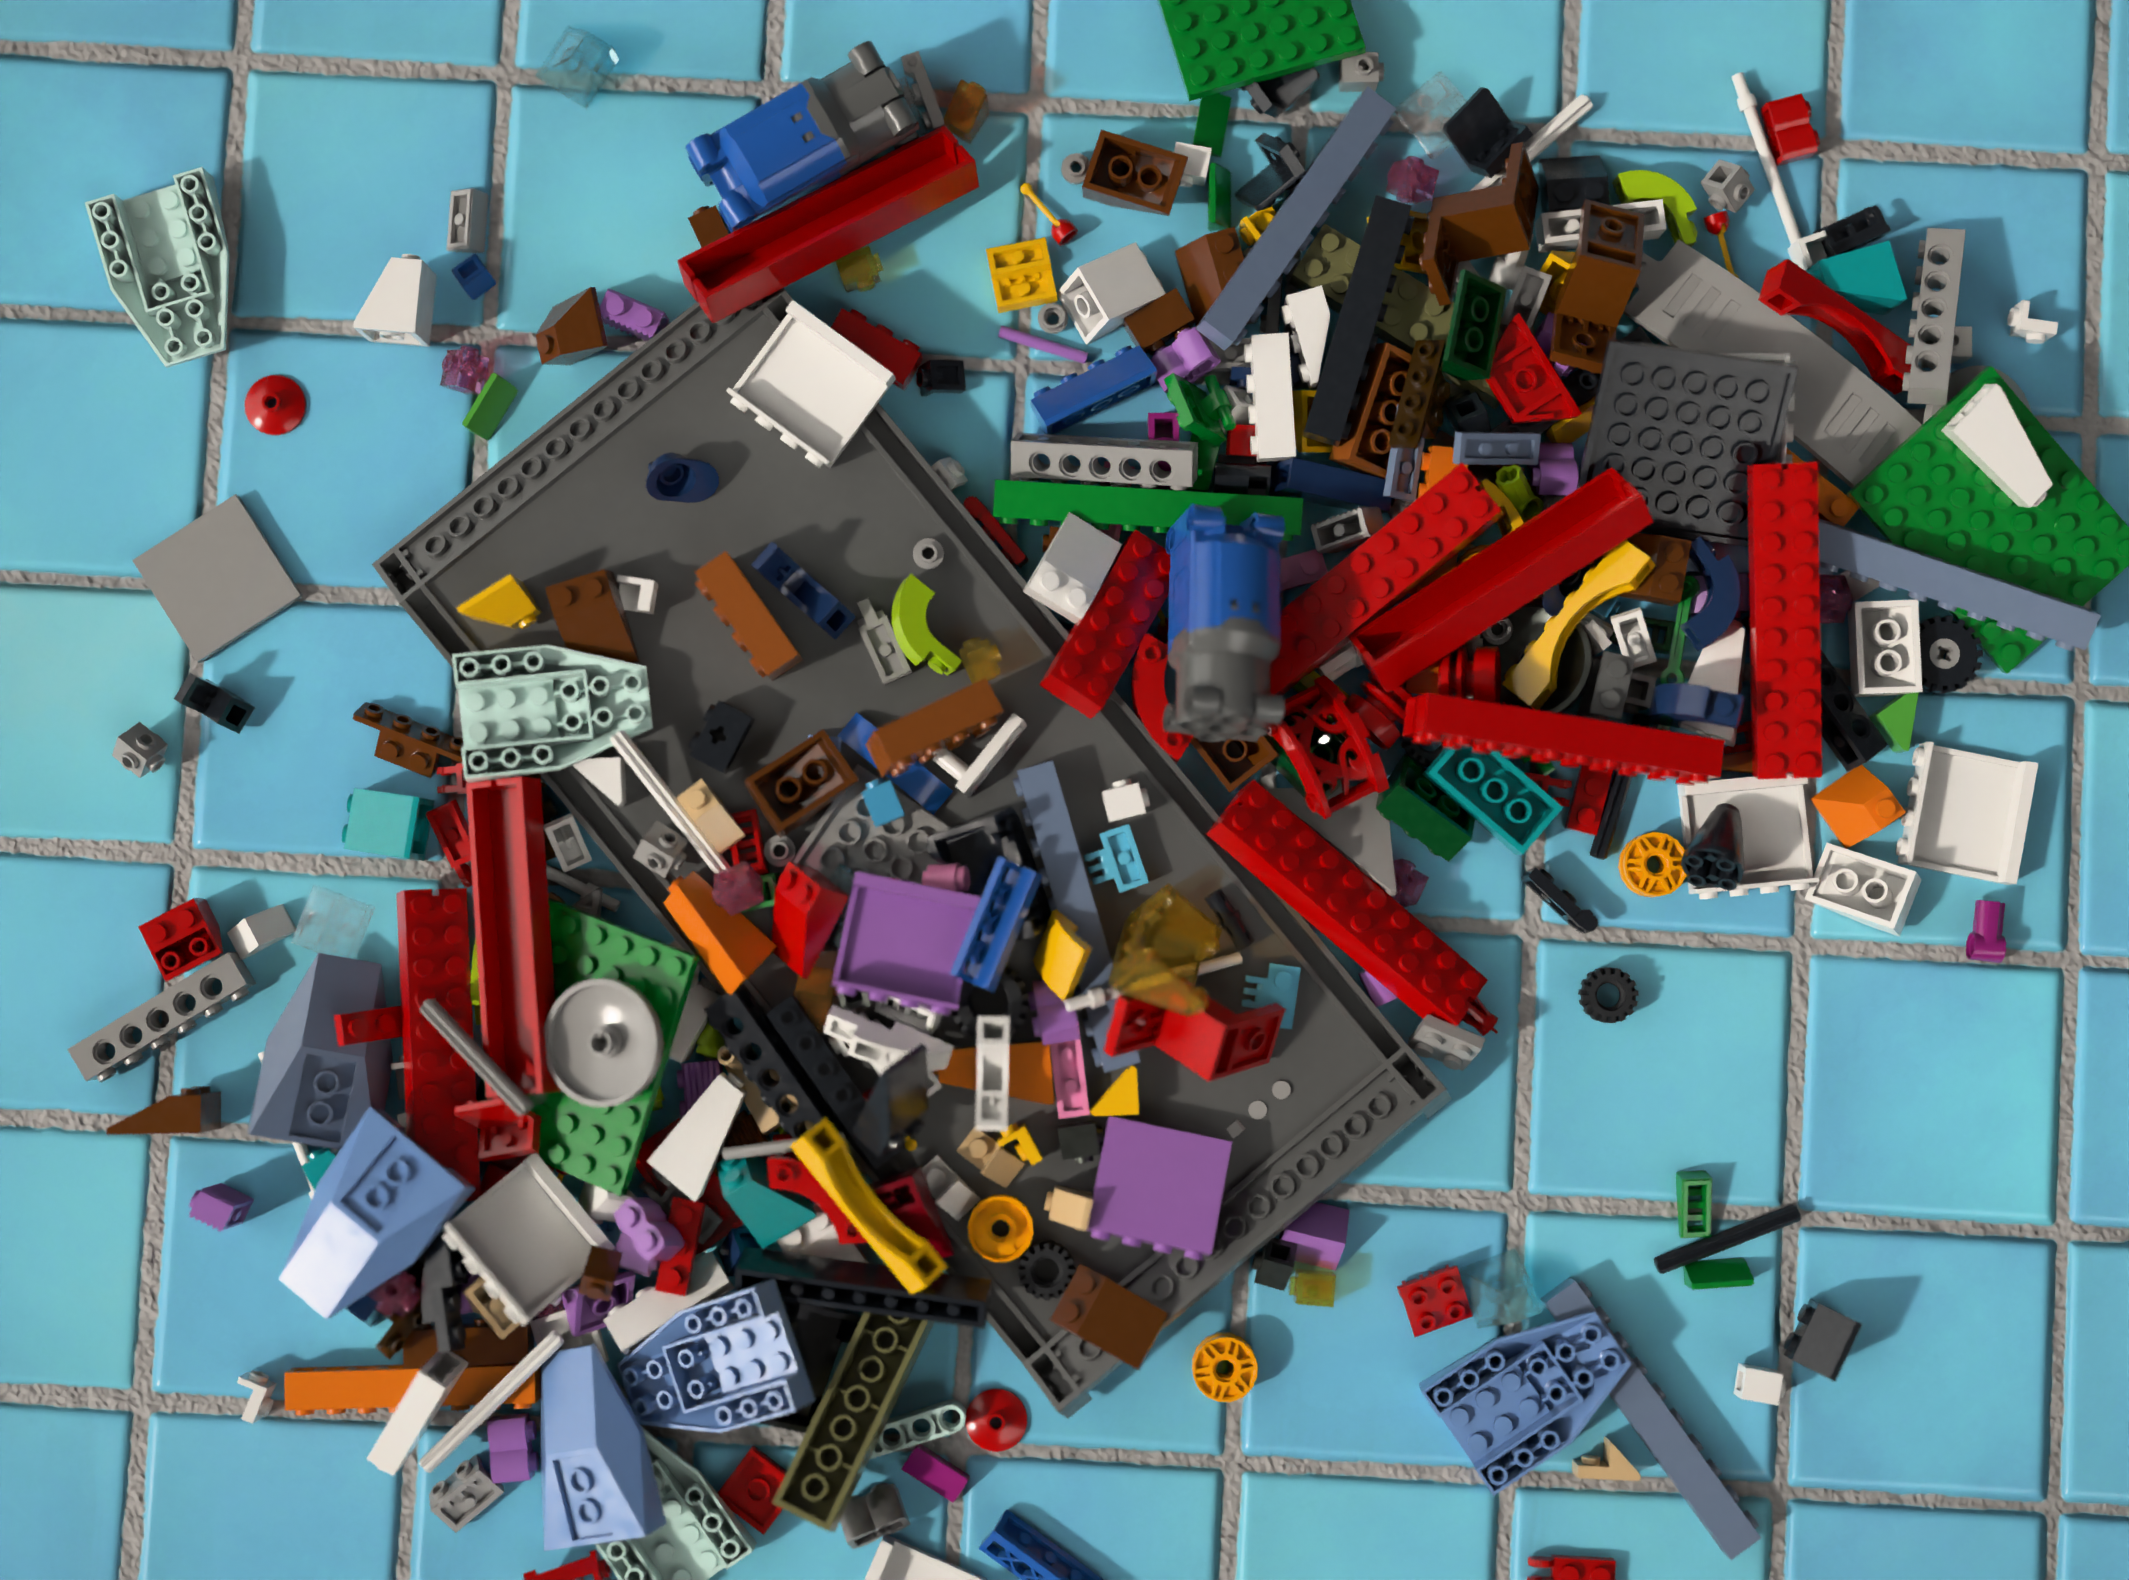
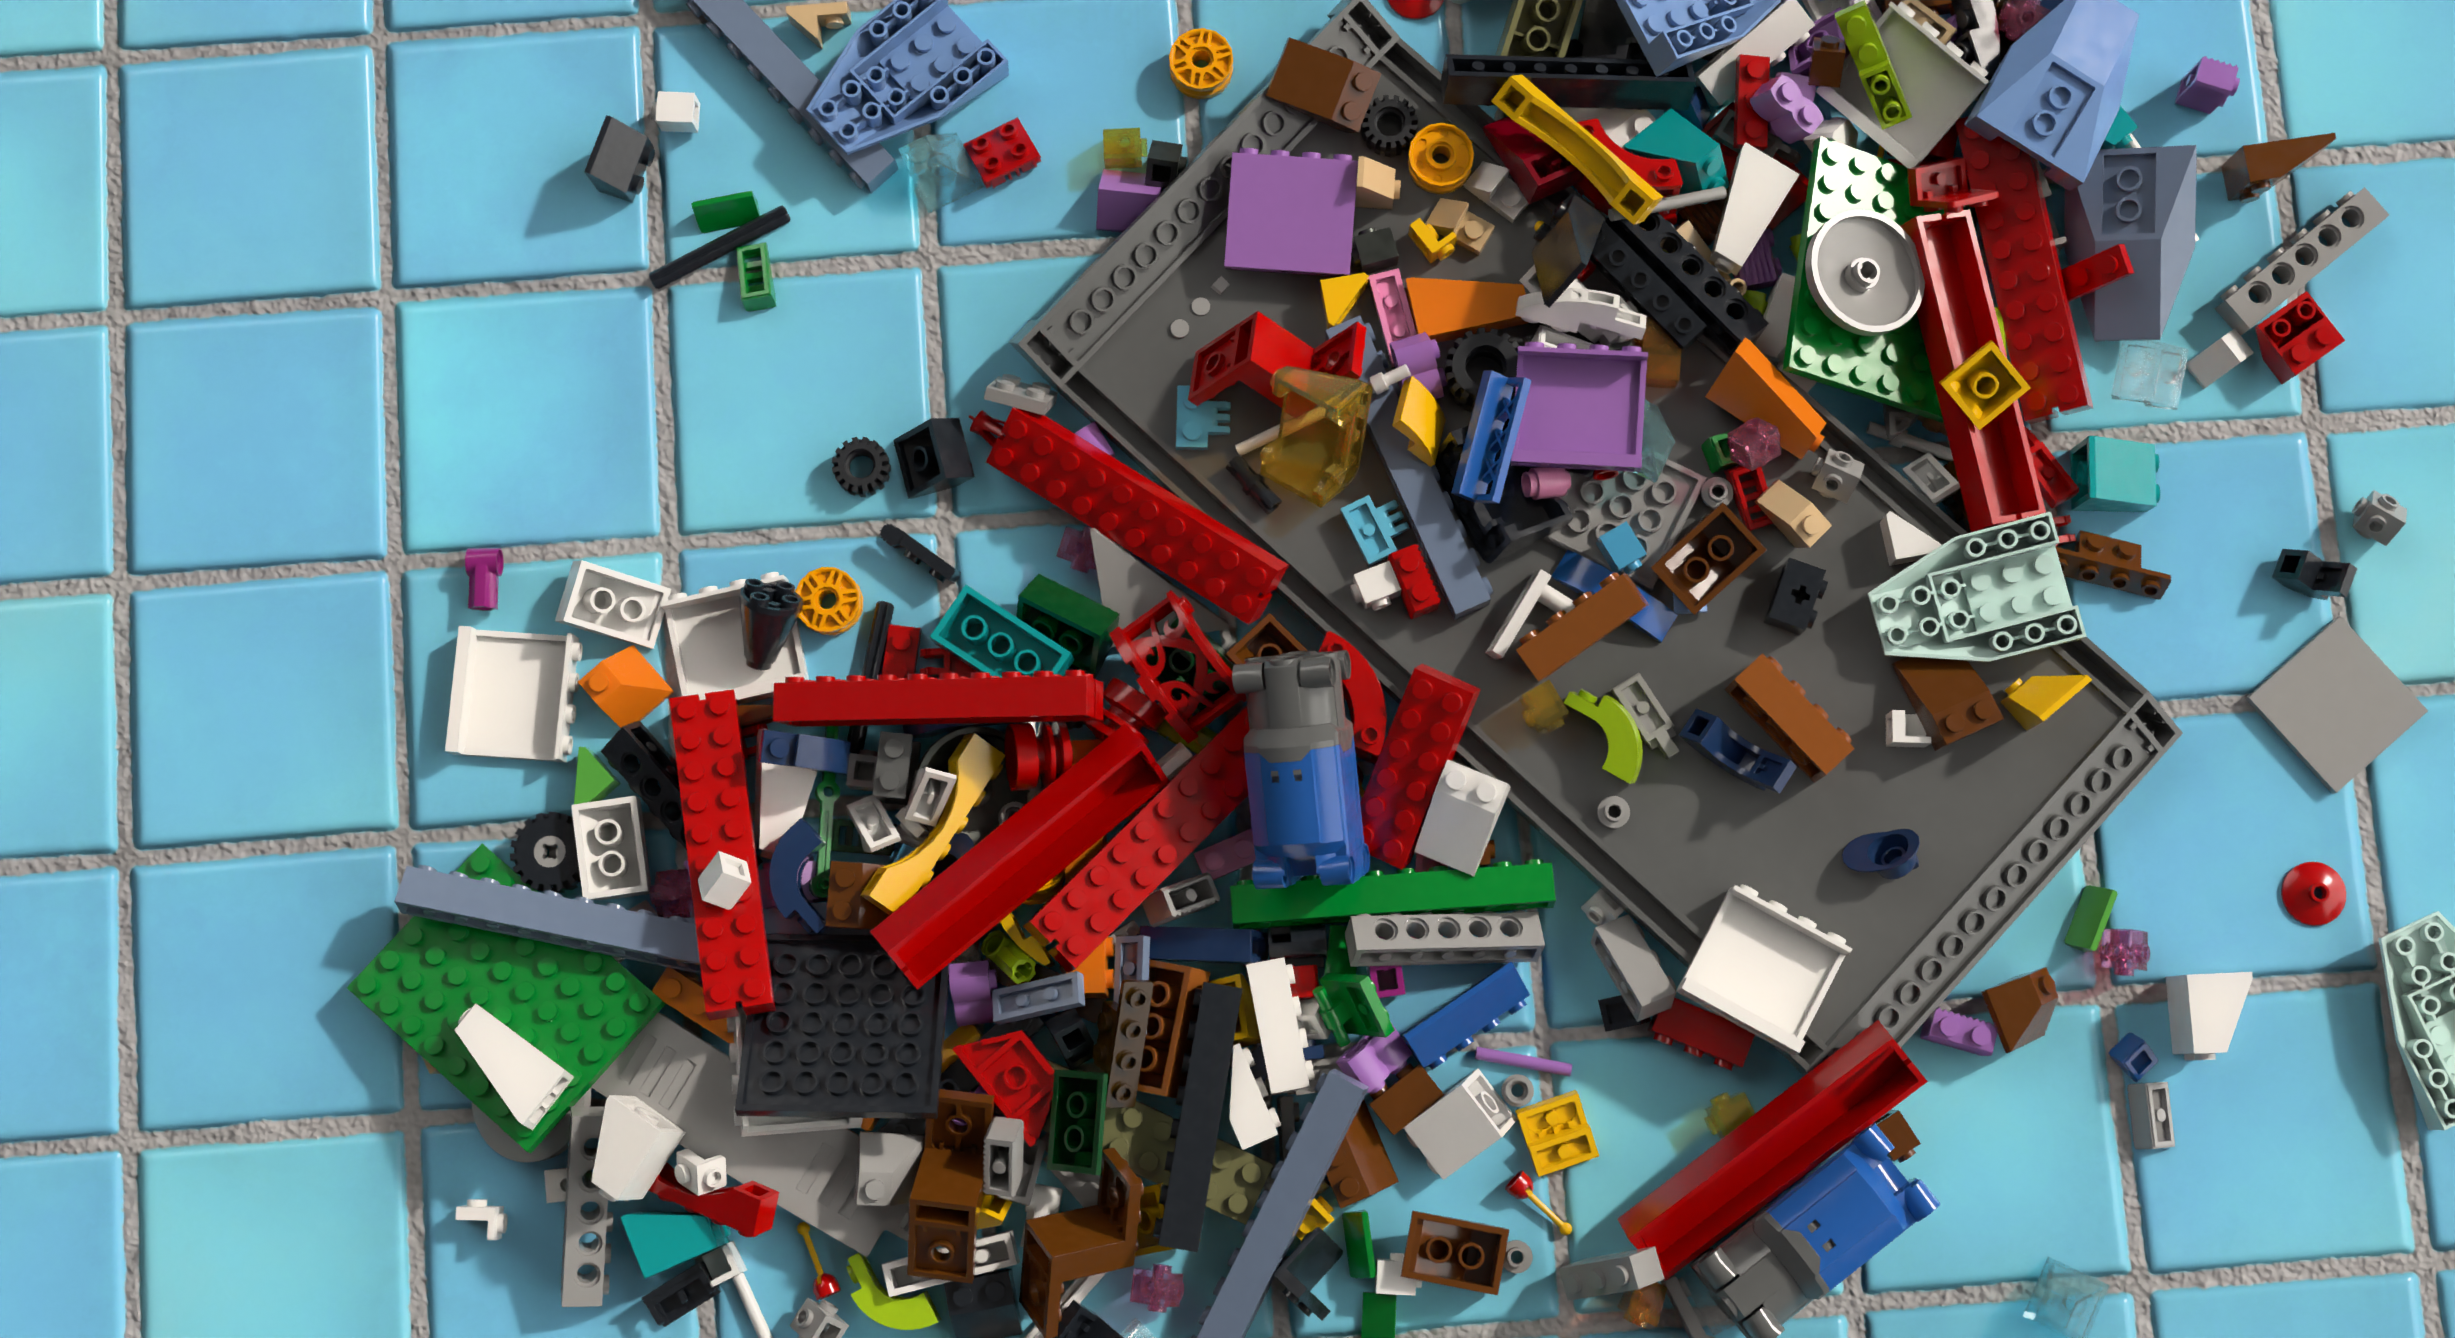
camera: 175 degrees right, 5 degrees down
light grey axle [420,999,533,1116] -> none
white axle [610,730,736,885] -> none
red slope [772,861,849,979] -> none
red hinge [963,496,1029,568] -> none
white arch [975,1016,1010,1131] -> none
none -> white slope [591,1095,686,1202]
none -> white bracket [674,1149,727,1196]
none -> white panel [698,851,752,910]
none -> light grey slope [854,1131,925,1206]
none -> black slope [893,418,975,499]
none -> white slope [905,767,957,827]
none -> light grey brick [983,1116,1024,1197]
none -> red brick [1387,544,1441,619]
none -> light grey brick [1559,1246,1664,1301]
none -> light grey brick [1591,914,1676,1022]
none -> lime slope [1834,0,1912,130]
none -> yellow slope [1939,340,2031,430]

